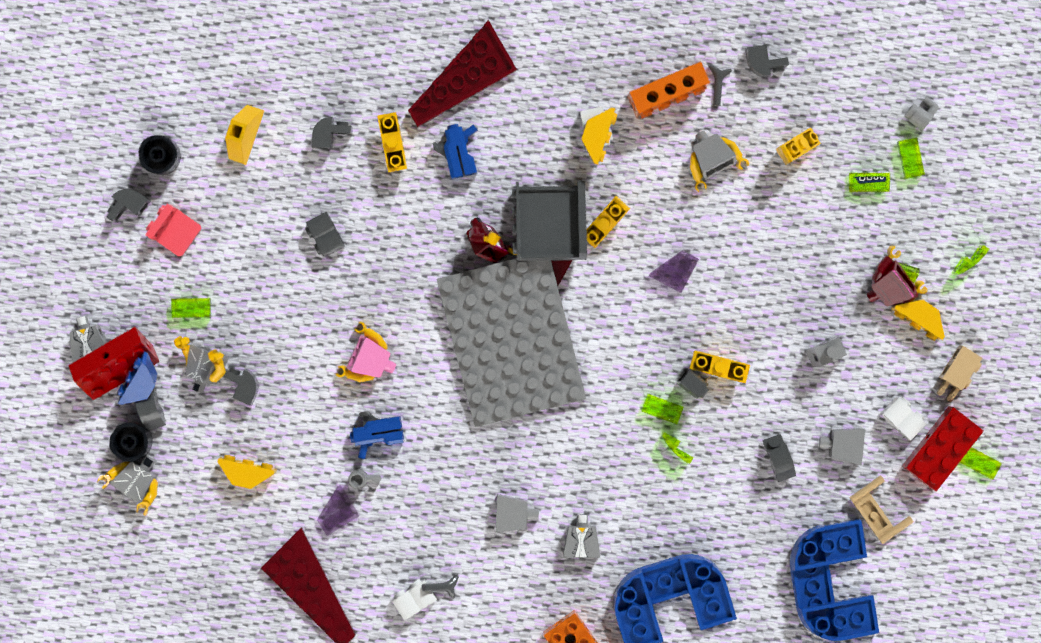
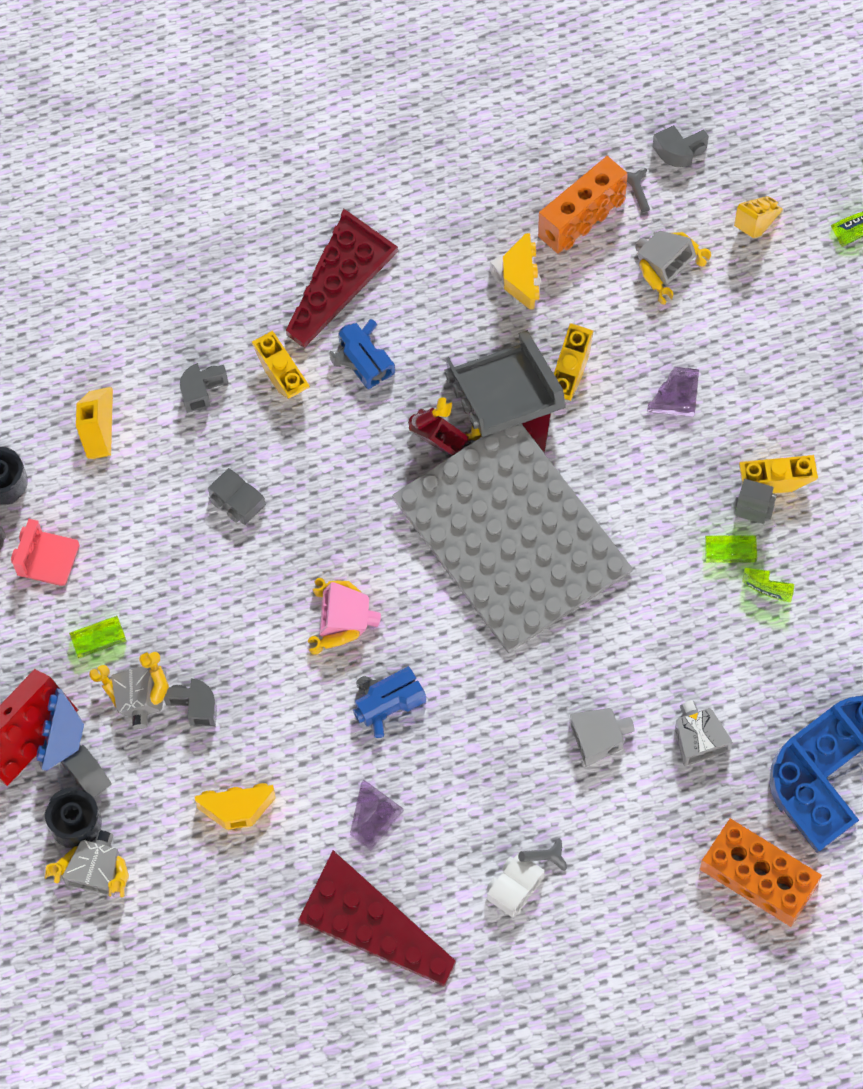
camera: 15 degrees left, 25 degrees down
light grey piece [348,469,381,489] -> none

